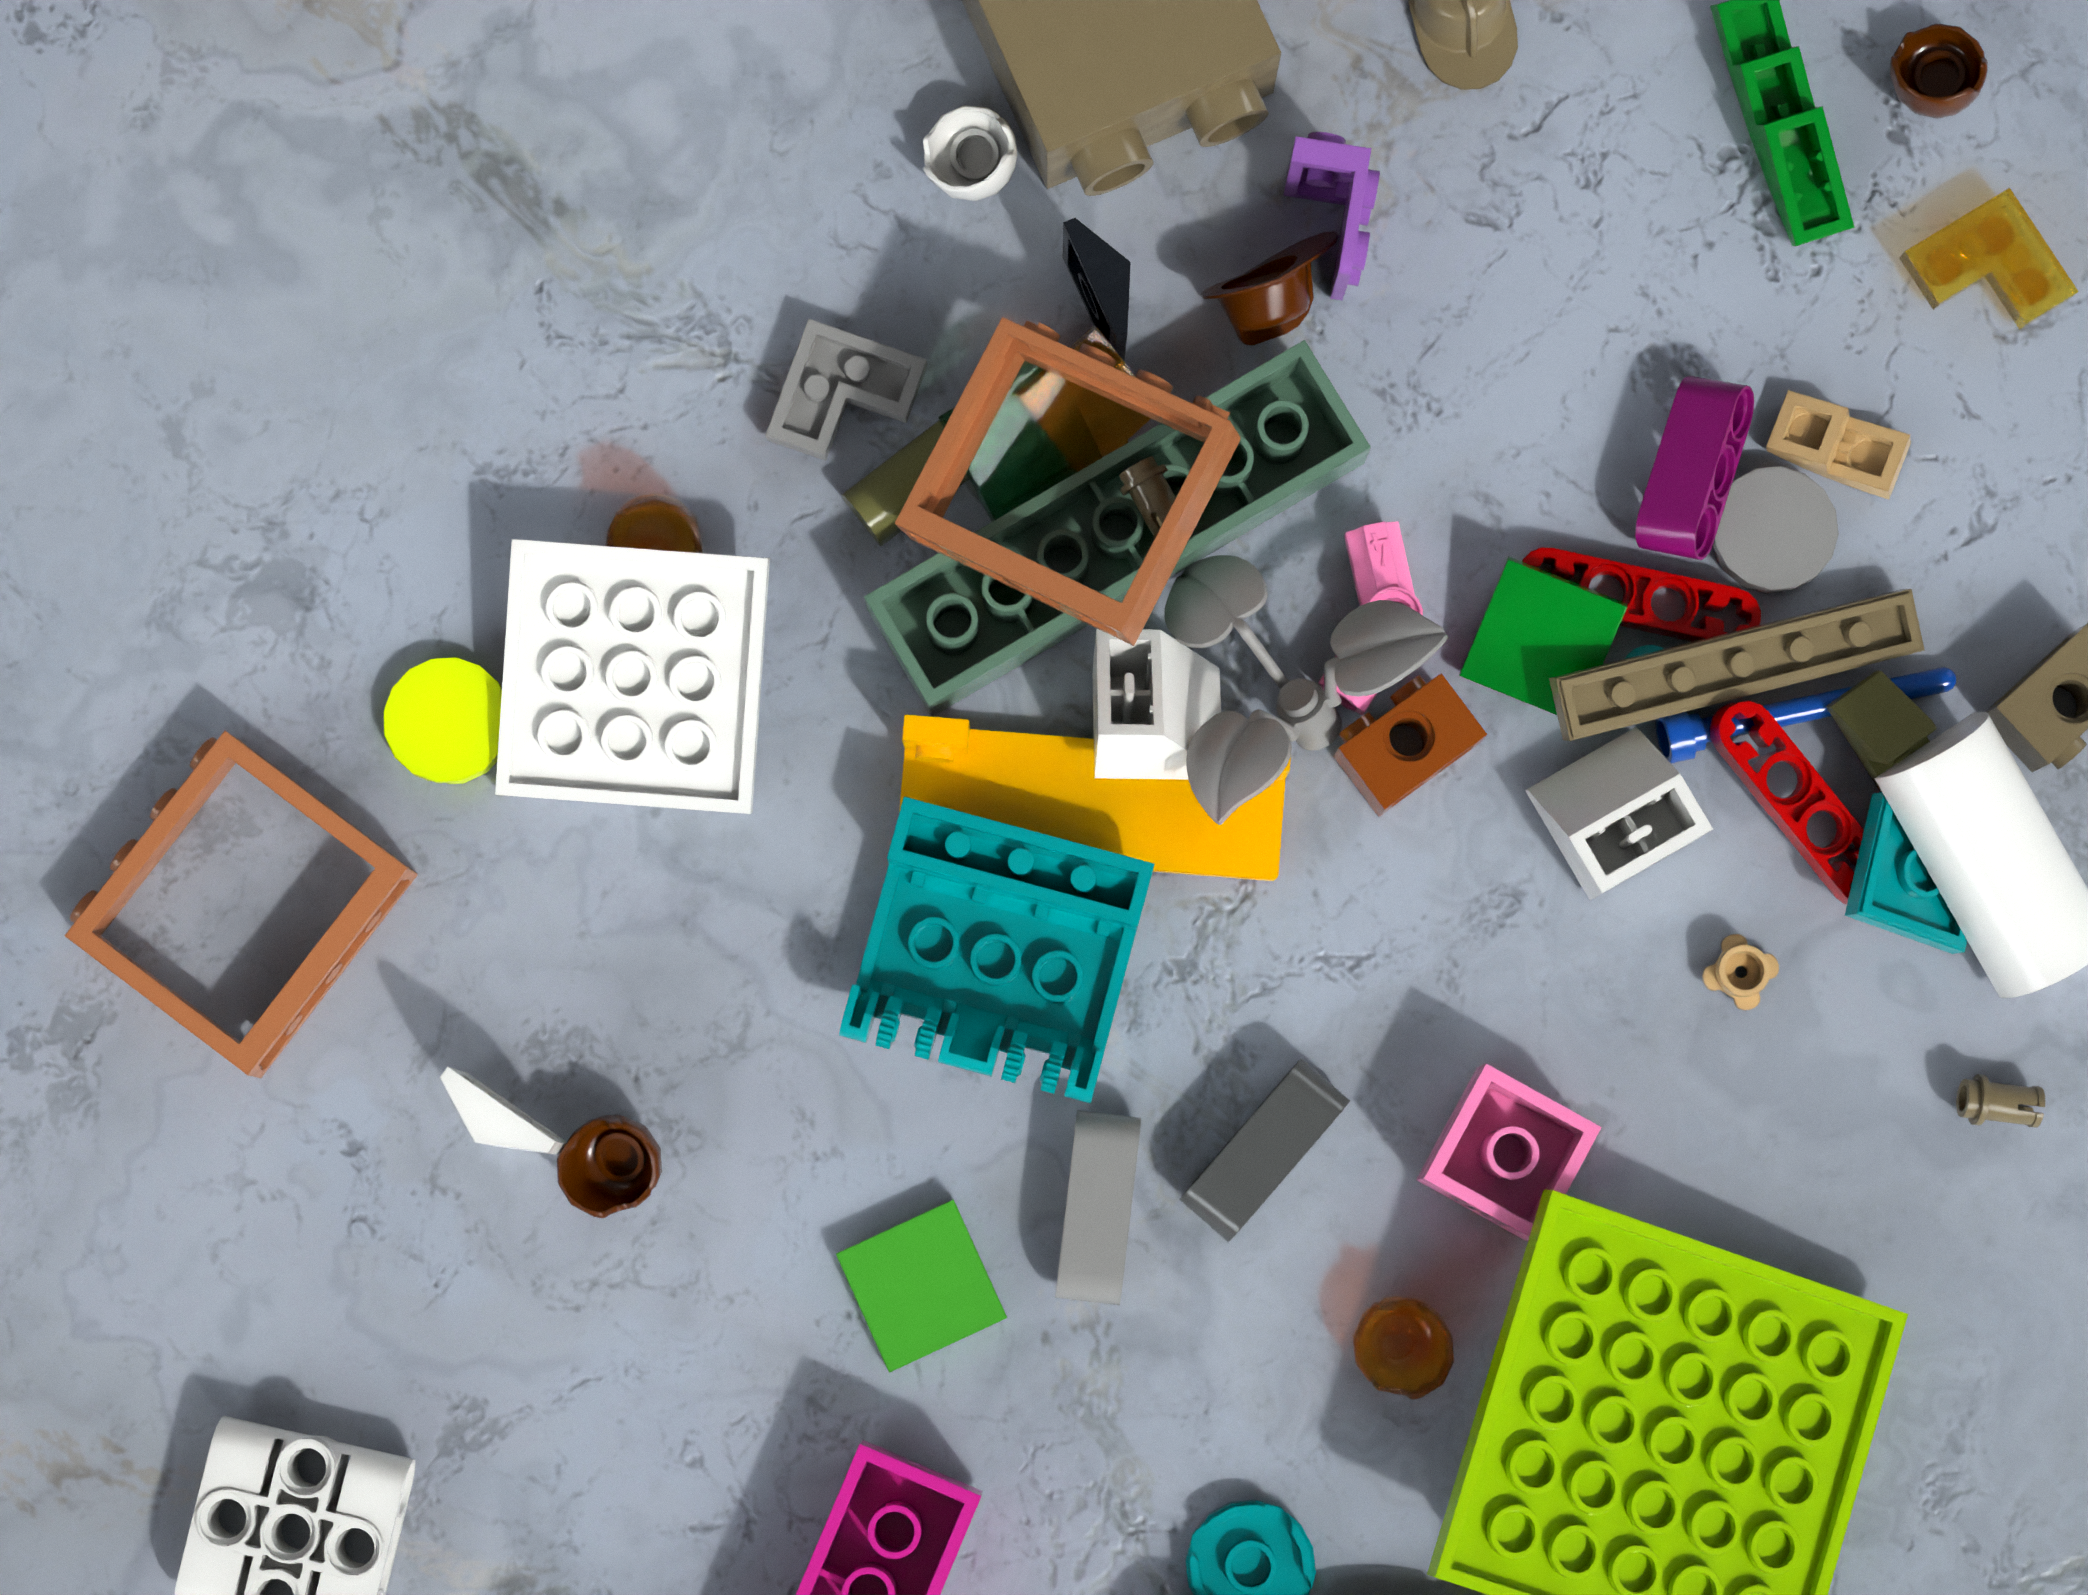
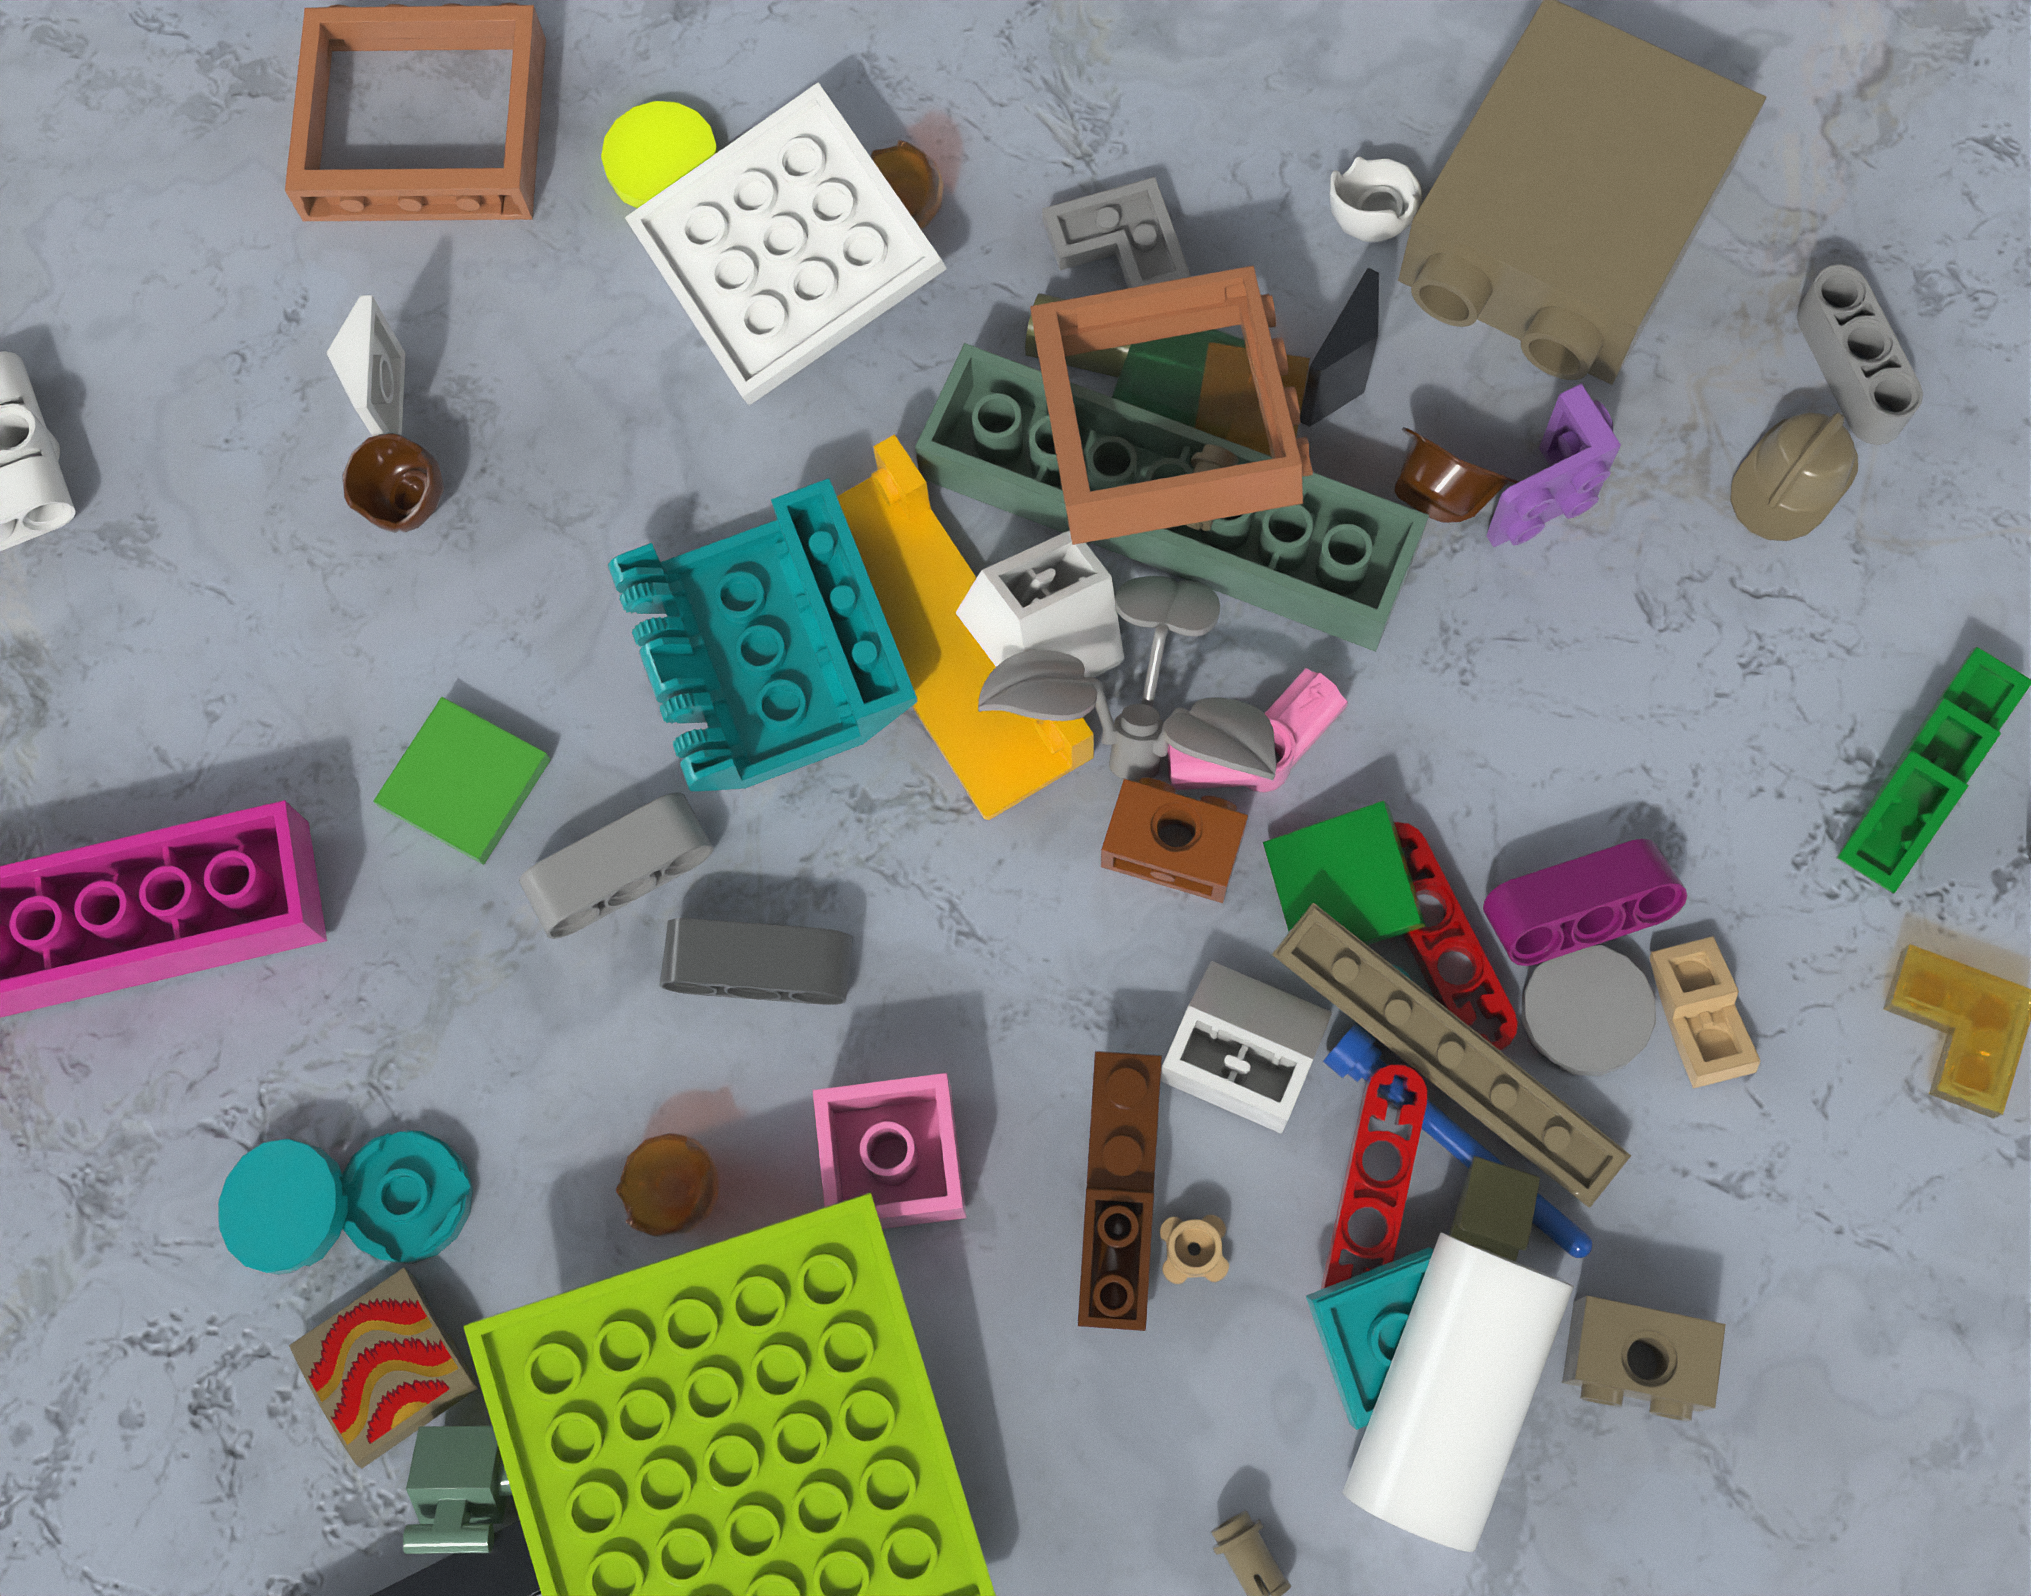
camera: 60 degrees right, 10 degrees down
none -> reddish brown slope [1078,1051,1162,1331]

